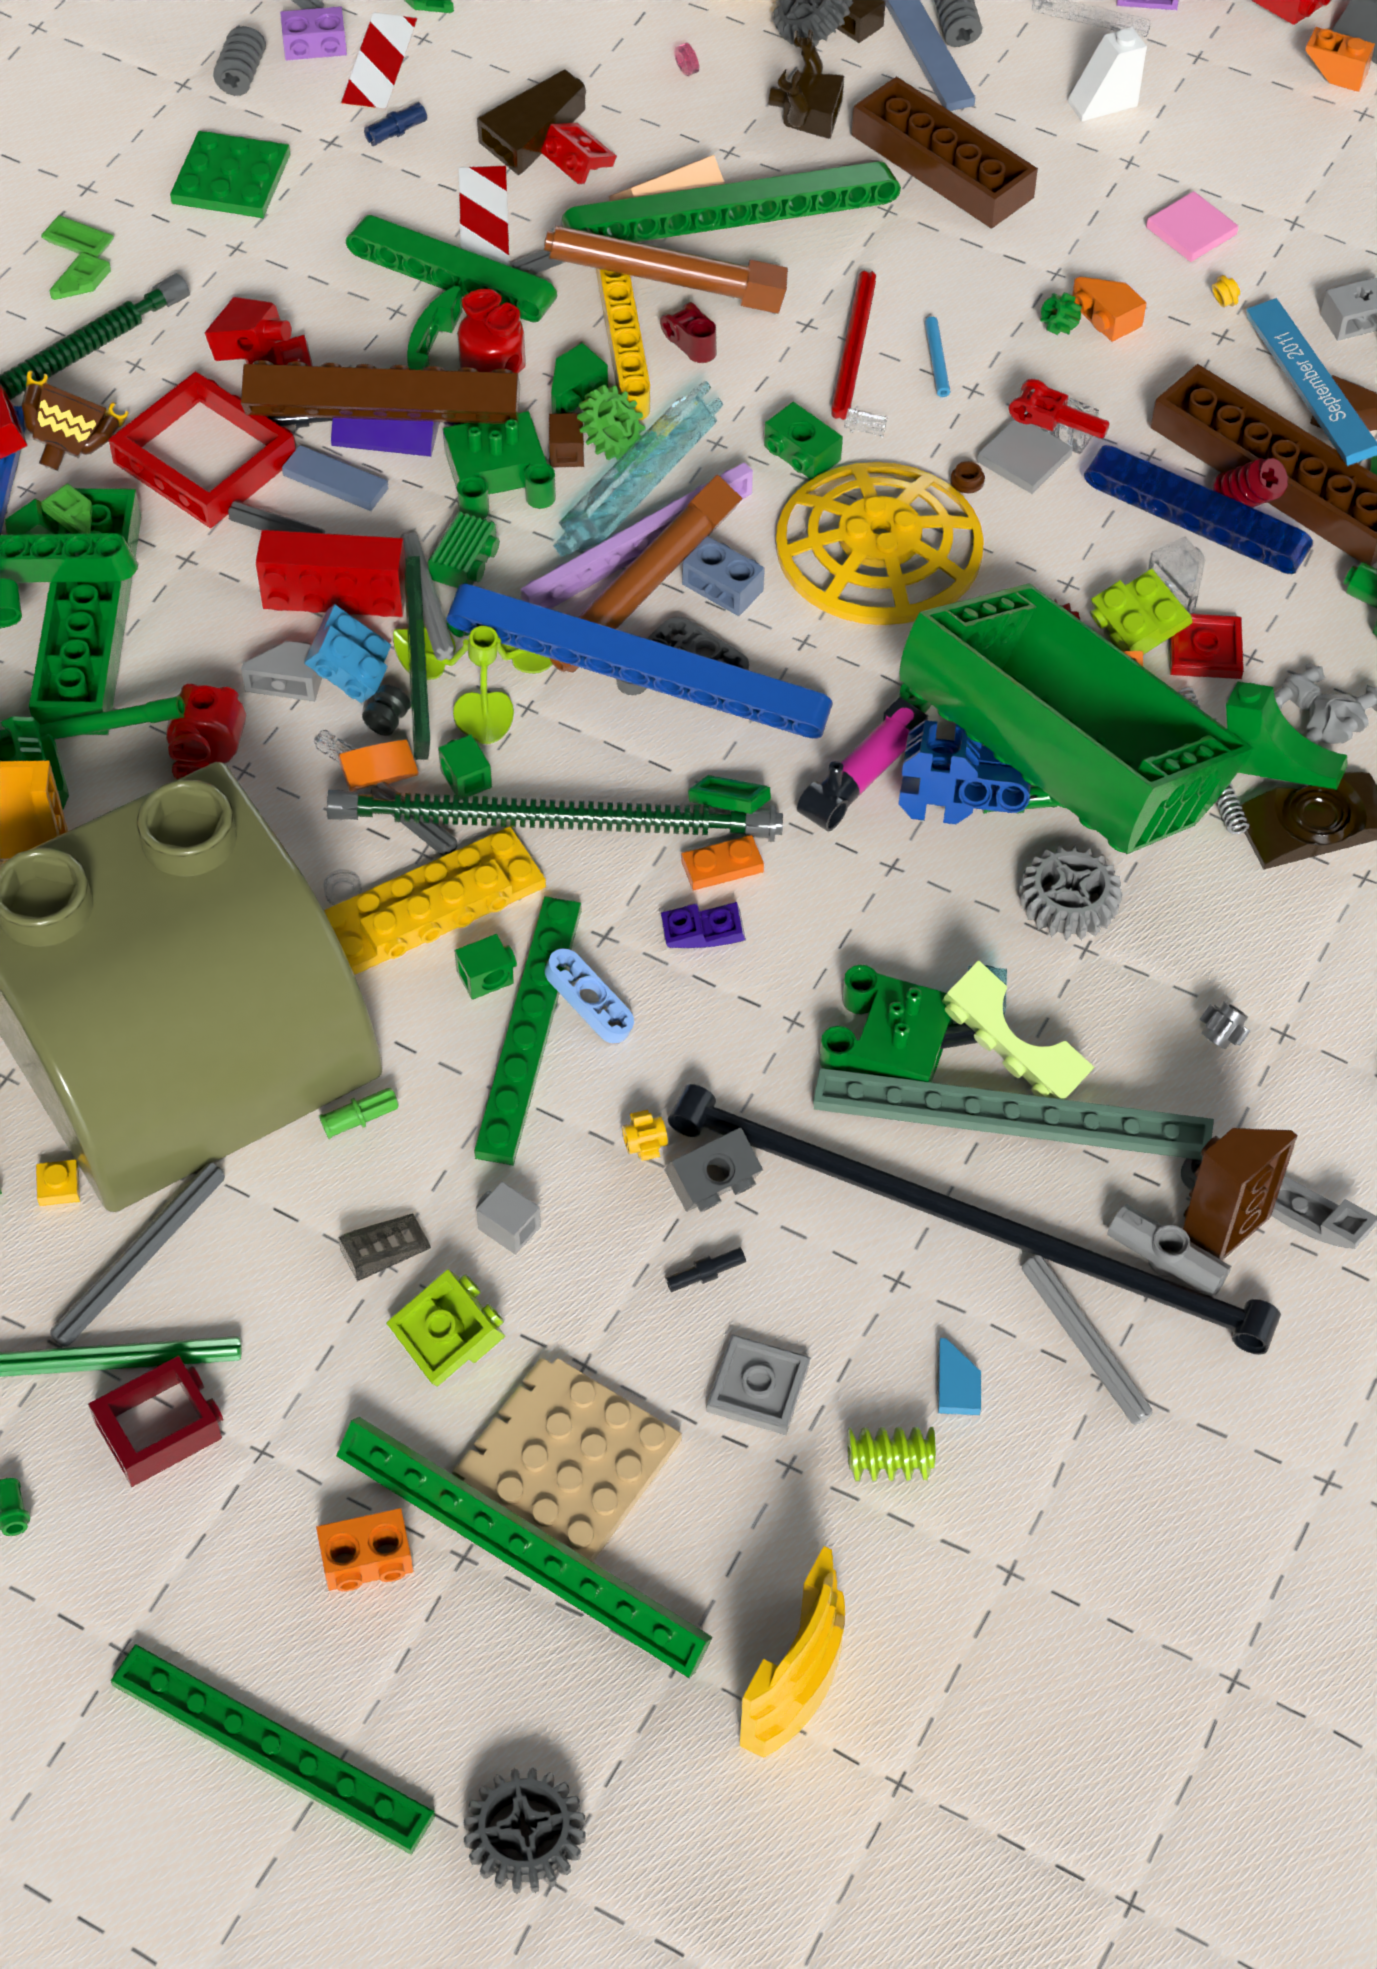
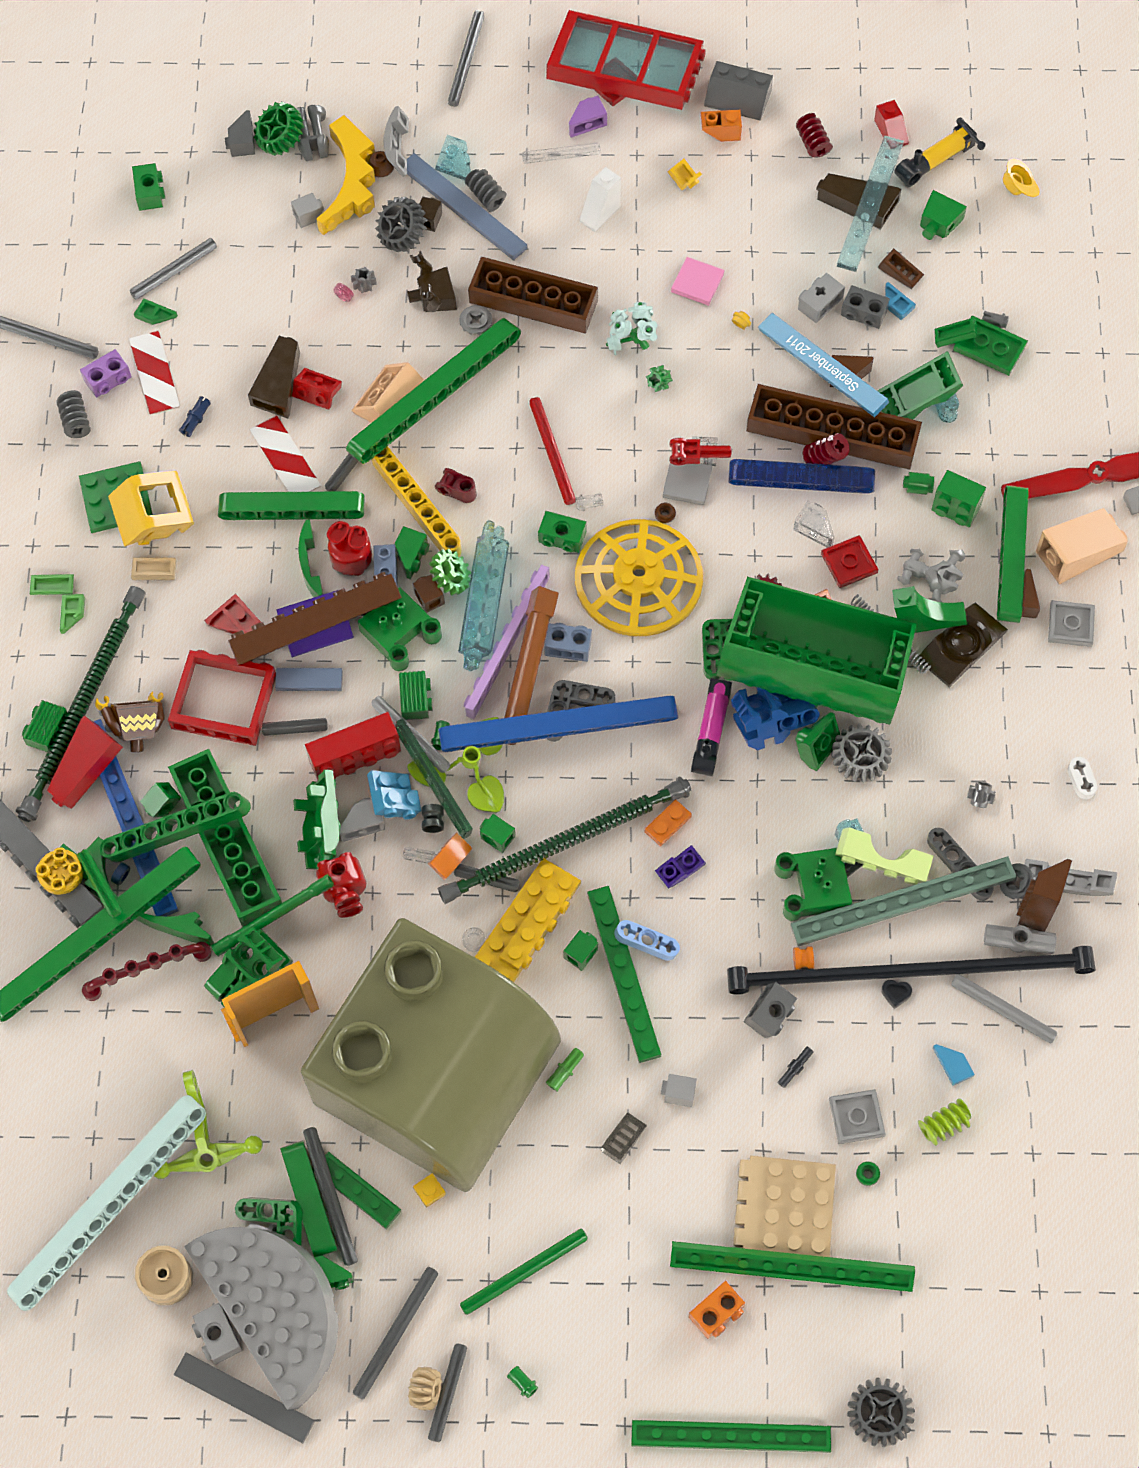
camera: 25 degrees left, 10 degrees up
bright green tile [41,483,93,534] -> none
dark grey axle [50,1162,225,1347] -> none
dark red window [88,1356,224,1487] -> none
red torso [204,297,292,361] -> none
lime plate [386,1269,506,1387] -> none
dark orange brick [544,225,788,314] -> none
yellow gear [622,1109,668,1161] -> none
green tile [688,775,771,814] -> none
yellow slope [740,1546,845,1758] -> none
dark azure piece [925,317,950,397] -> none
orange slope [1072,277,1147,342] -> none
lime plate [1090,568,1193,655] -> none
none -> yellow piece [108,471,194,547]
none -> tan tile [131,558,177,580]
none -> green piece [293,770,341,869]
none -> flat silver gear [351,267,377,293]
none -> sand blue brick [373,544,398,588]
none -> light grey gear [459,305,492,335]
none -> light aqua plant [606,302,658,355]
none -> yellow bracket [667,158,702,190]
none -> orange wheel [793,946,814,970]
none -> green slope [795,712,840,771]
none -> green plate [856,1161,880,1186]
none -> black tile [881,980,912,1009]
none -> dark grey beam [927,828,994,901]

